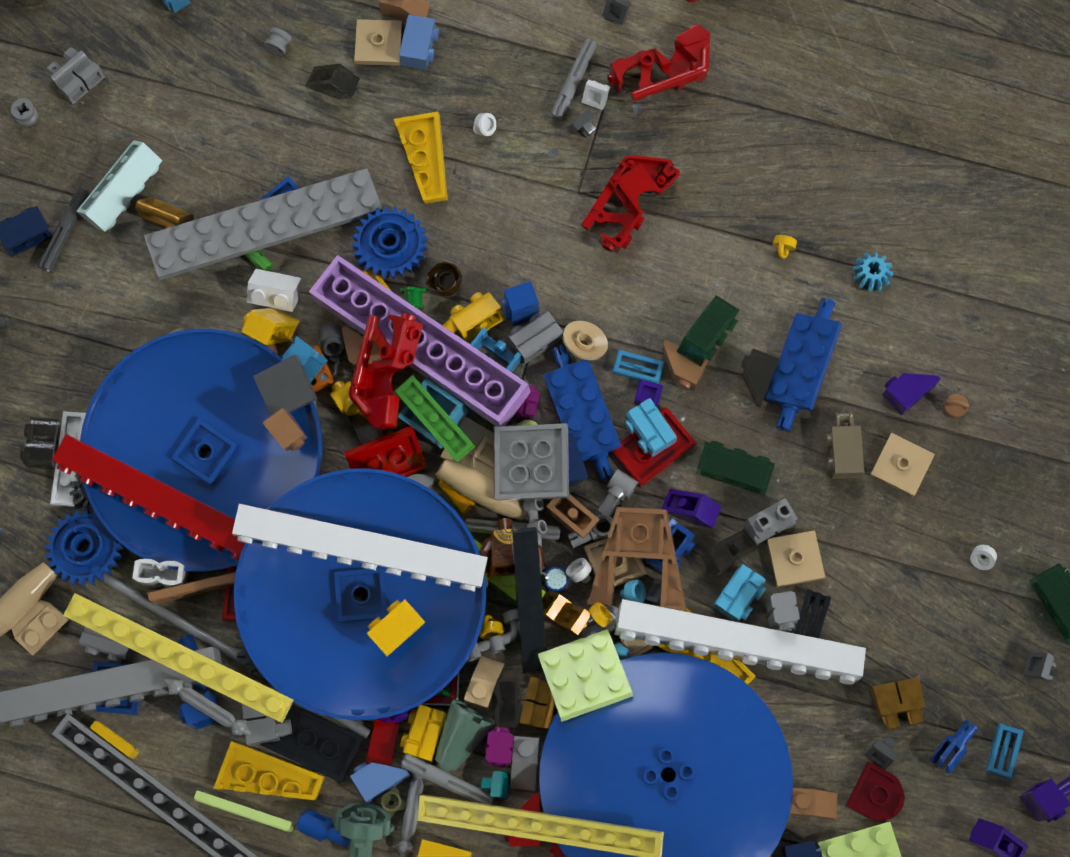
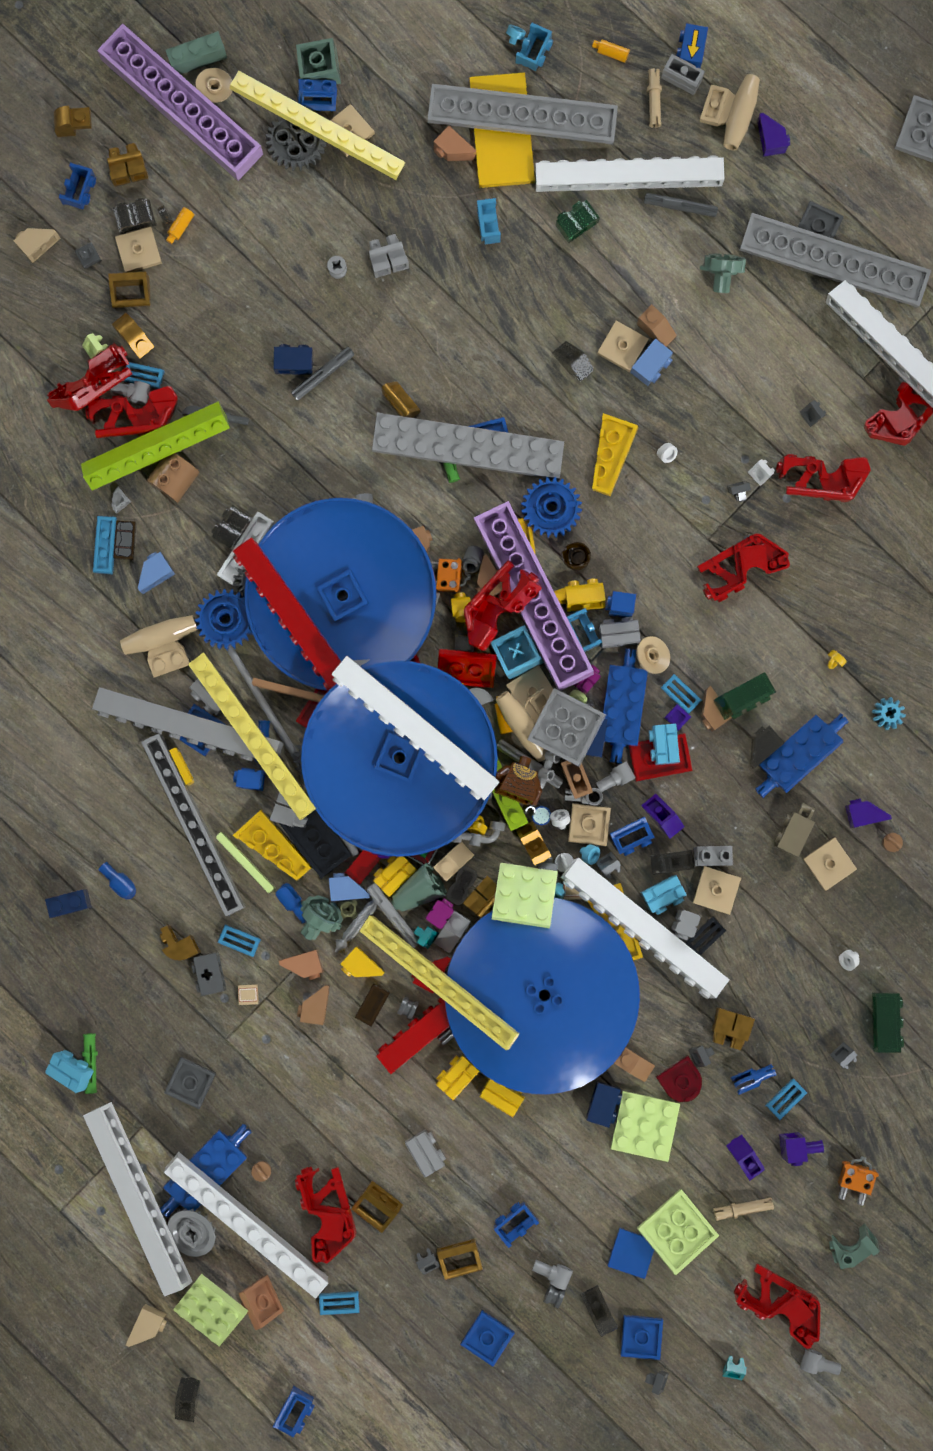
camera: 25 degrees right, 10 degrees up
light aqua brick [76,140,162,232] -> none
white brick [132,559,189,588] -> none
light grey wheel [164,679,251,736] -> none
yellow brick [241,308,299,345] -> none
white piece [247,269,301,312] -> none
dark grey tile [253,355,317,416] -> none
medium nougat slope [262,408,308,452] -> none
light grey wheel [263,28,292,56] -> none
dark azure window [281,336,328,383] -> none
yellow piece [367,600,425,657] -> none
bright green plate [395,375,476,463] -> none
green brick [399,286,427,310] -> none
black tile [511,527,546,673] -> none
light grey axle [551,38,597,120] -> none
medium nougat wing [587,507,686,610] -> none
yellow tile [589,602,613,627] -> none
clear green brick [695,441,775,496] -> none

